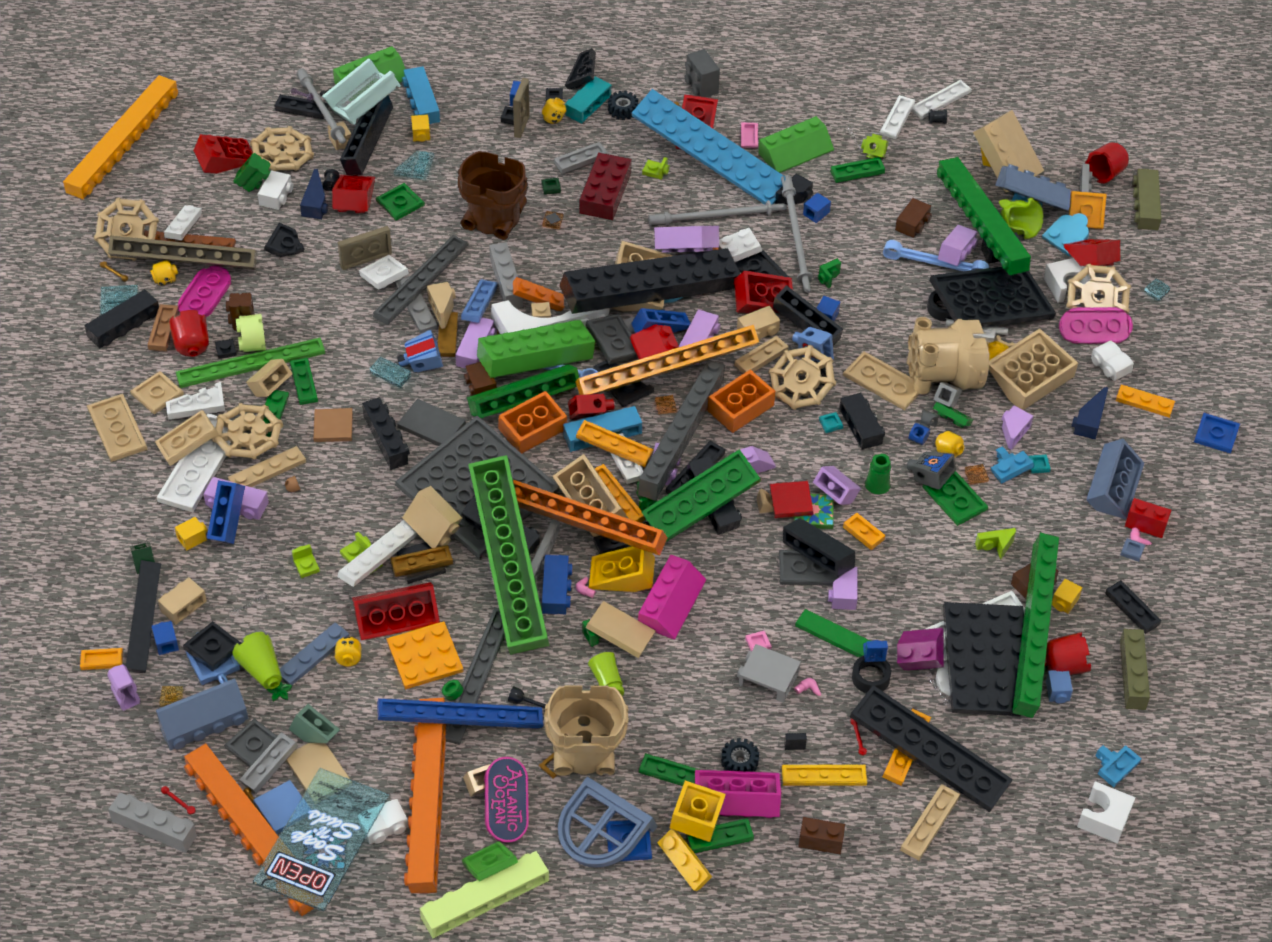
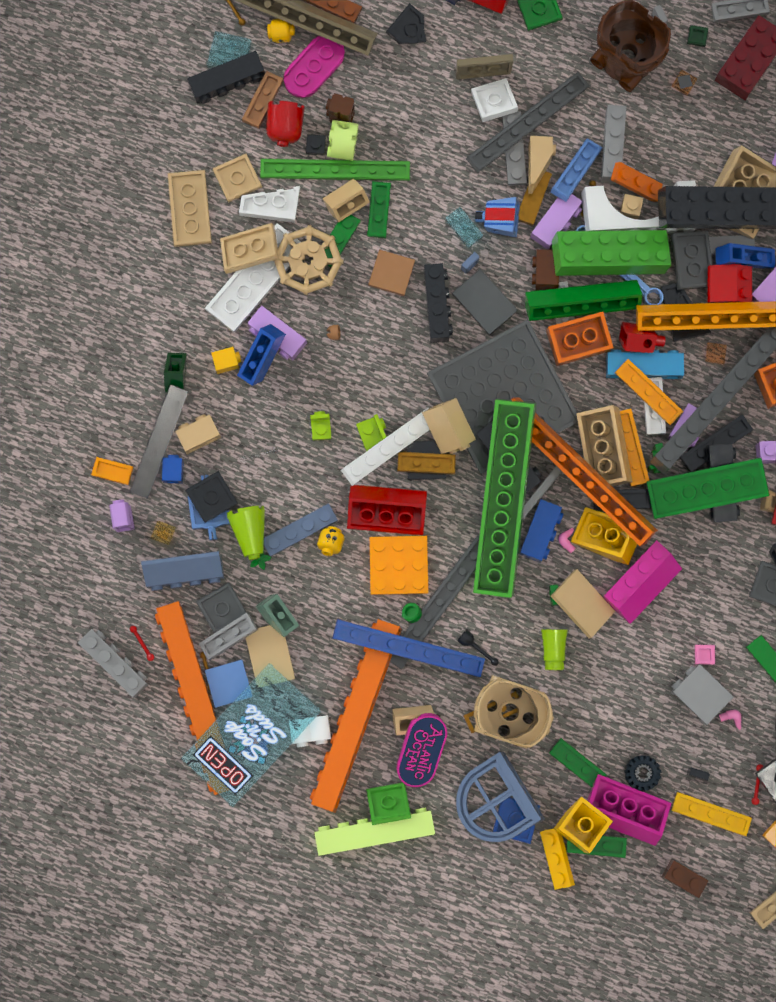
camera: 20 degrees right, 30 degrees up
tan plate [228,446,306,487] -> none
none -> sand blue tile [461,252,479,274]

